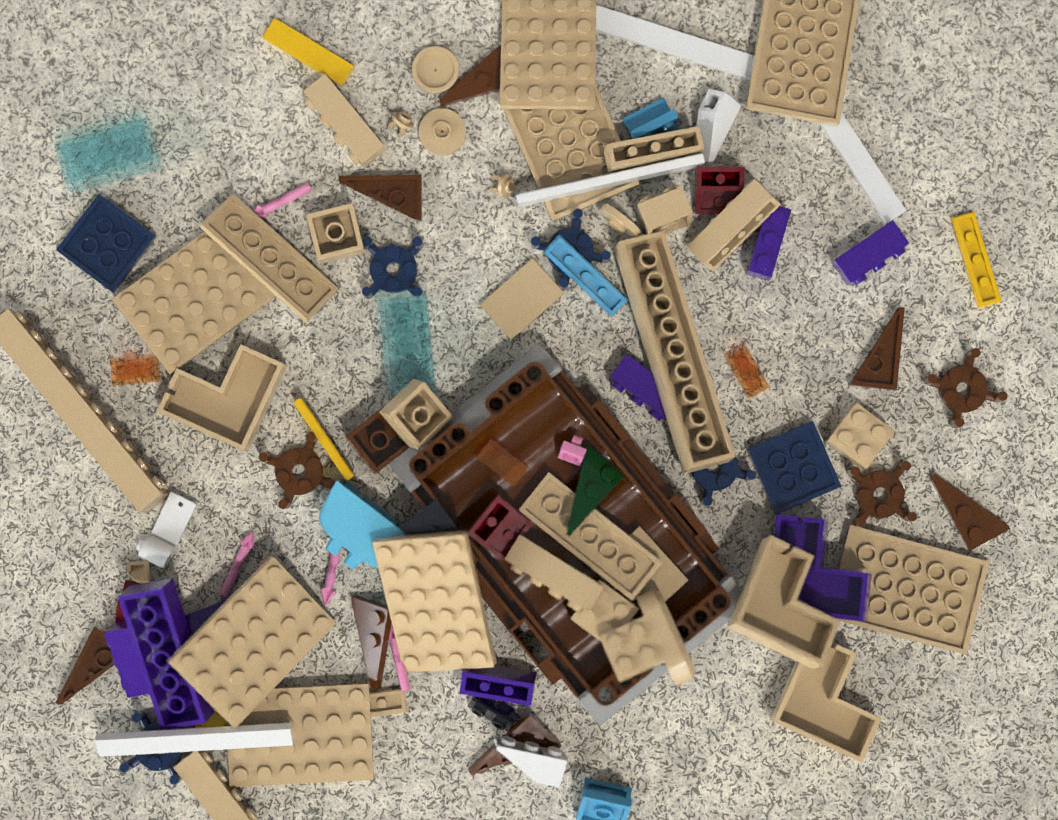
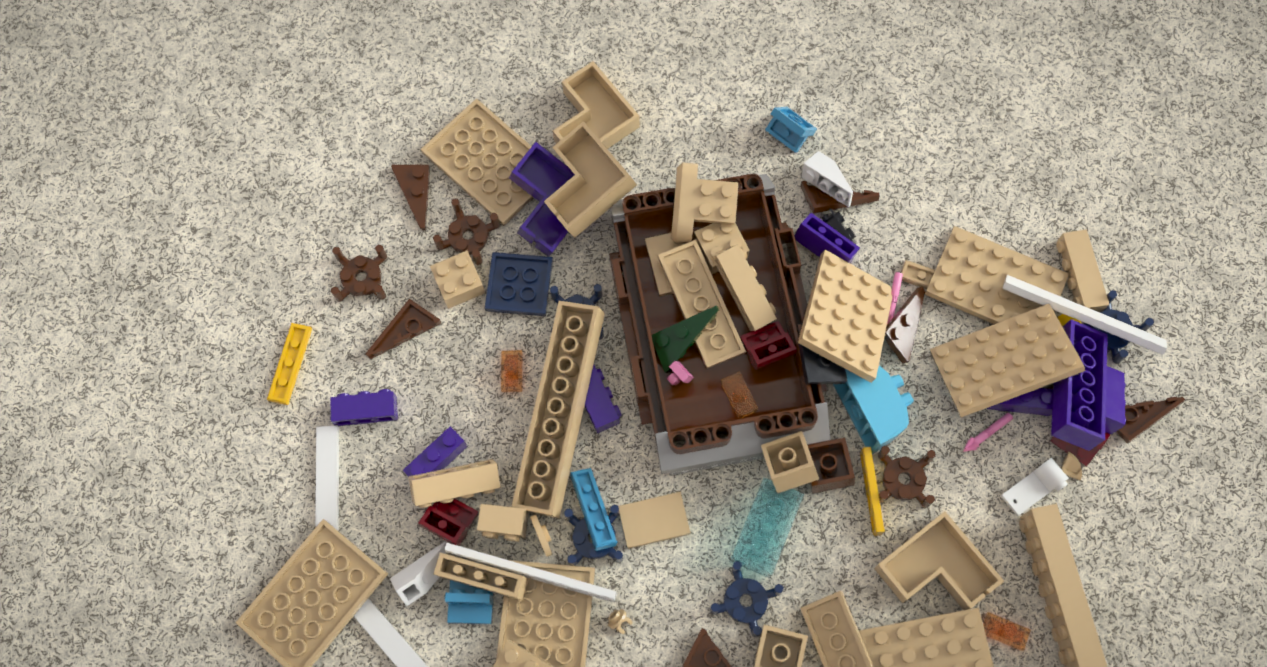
camera: 150 degrees left, 15 degrees down
bright pink piece [320,550,341,606] -> none

